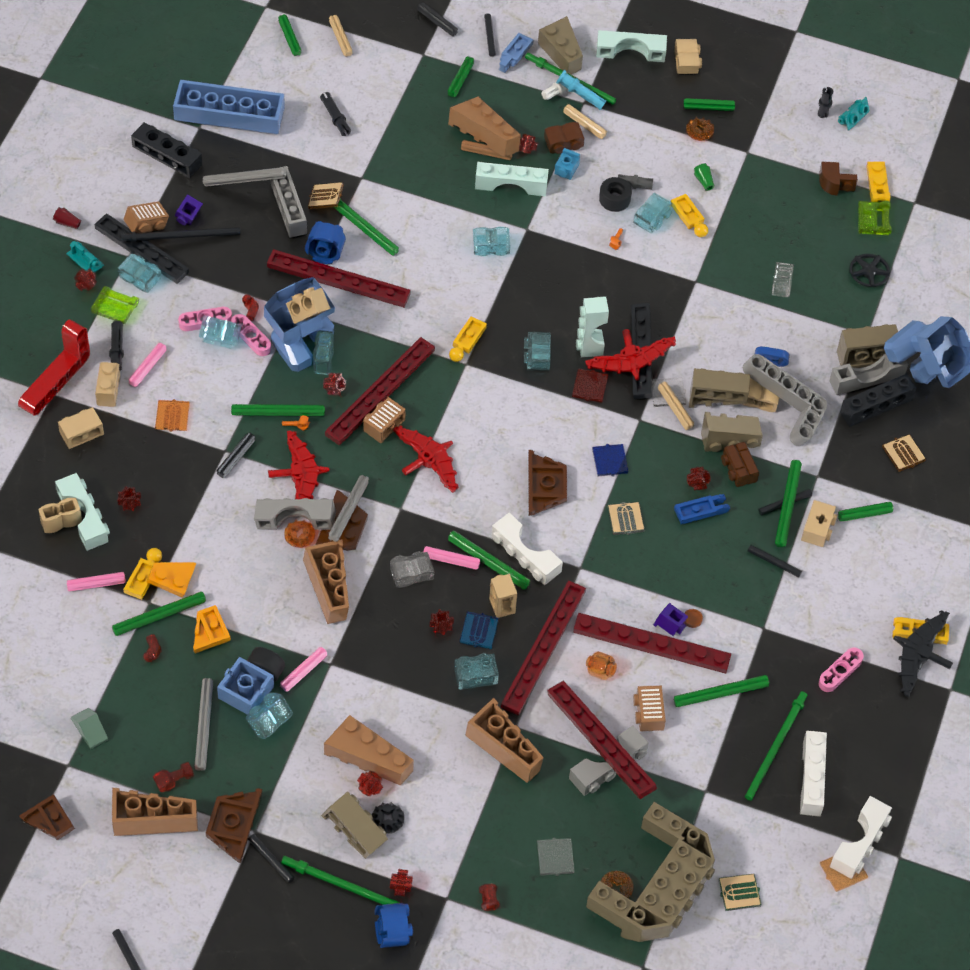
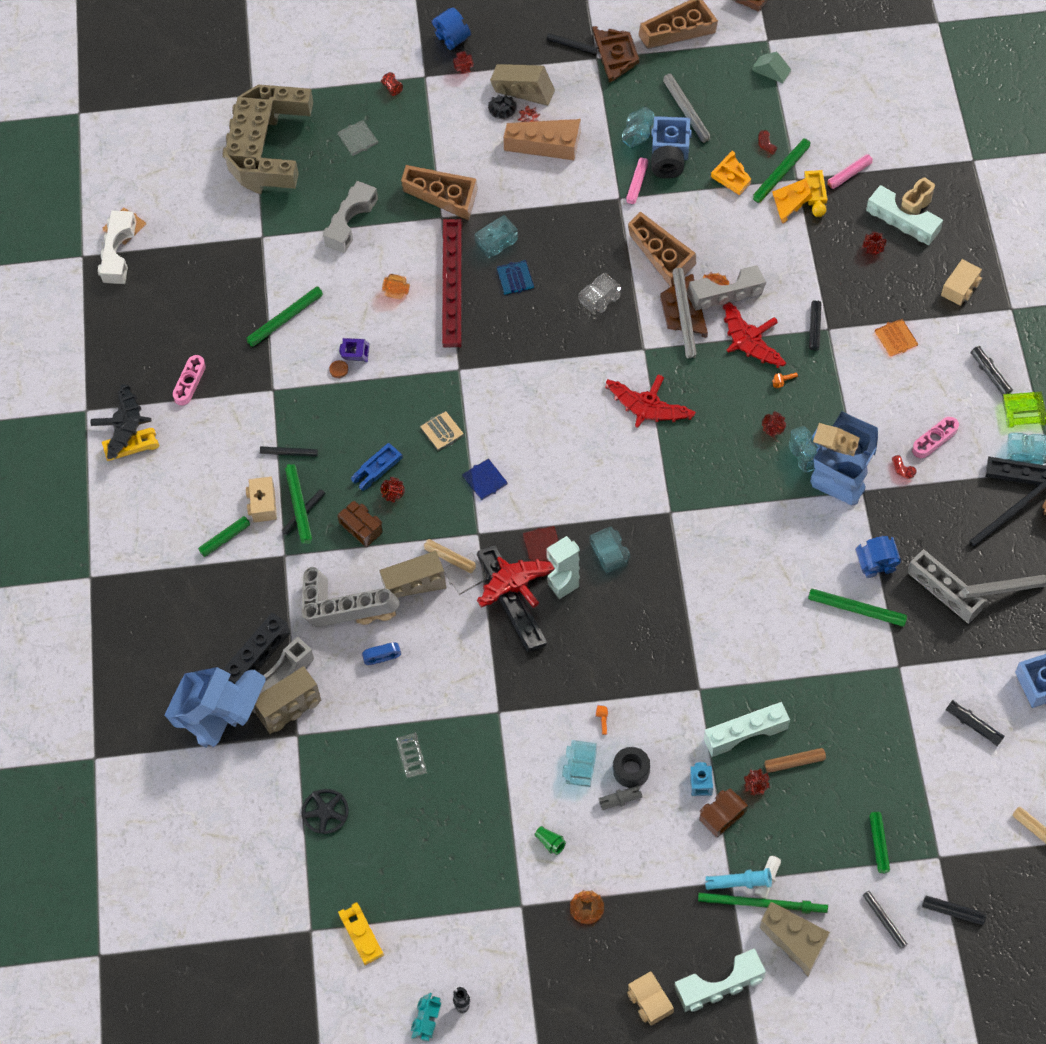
camera: 160 degrees right, 5 degrees up
red beam [18,319,90,416] -> none
tan brick [95,362,120,407] -> none
bright pink axle [128,343,167,387] -> none
clear red leg [153,761,194,792] -> none
dark purple brick [175,194,203,225] -> none
clear light blue brick [199,315,242,349] -> none
bright pink beam [231,314,271,356] -> none
green axle [231,404,325,416] -> none
dark red plate [267,249,411,308] -> none
green bar [281,855,400,905] -> none
piece [308,182,344,209] -> none
dark red plate [325,337,435,446] -> none
medium nougat brick [363,397,406,443] -> none
bright pink axle [423,546,480,569] -> none
clear red gear [429,609,454,635] -> none
medium nougat wedge [448,97,521,157] -> none
green axle [448,531,530,589] -> none
yellow plate [449,316,487,362] -> none
clear light blue brick [473,227,510,256] -> none
tan brick [489,574,517,618] -> none
white arch [491,513,563,585] -> none
medium blue hinge [499,33,534,73] -> none
reddish brown wing [528,450,567,516] -> none
dark red plate [547,680,657,799] -> none
tan axle [563,104,607,139] -> none
dark red plate [573,613,732,674] -> none
clear orange gear [601,871,633,898] -> none
medium nougat brick [633,685,666,731] -> none
yellow plate [670,194,708,238] -> none
green axle [683,98,735,111] -> none
dark tan wedge [701,412,763,452] -> none
piece [719,873,762,911] -> none
green bar [745,691,808,801] -> none
white arch [800,731,827,816] -> none
reddish brown brick [819,161,858,196] -> none
clear neon green plate [858,201,892,235] -> none
piece [882,434,926,472] -> none

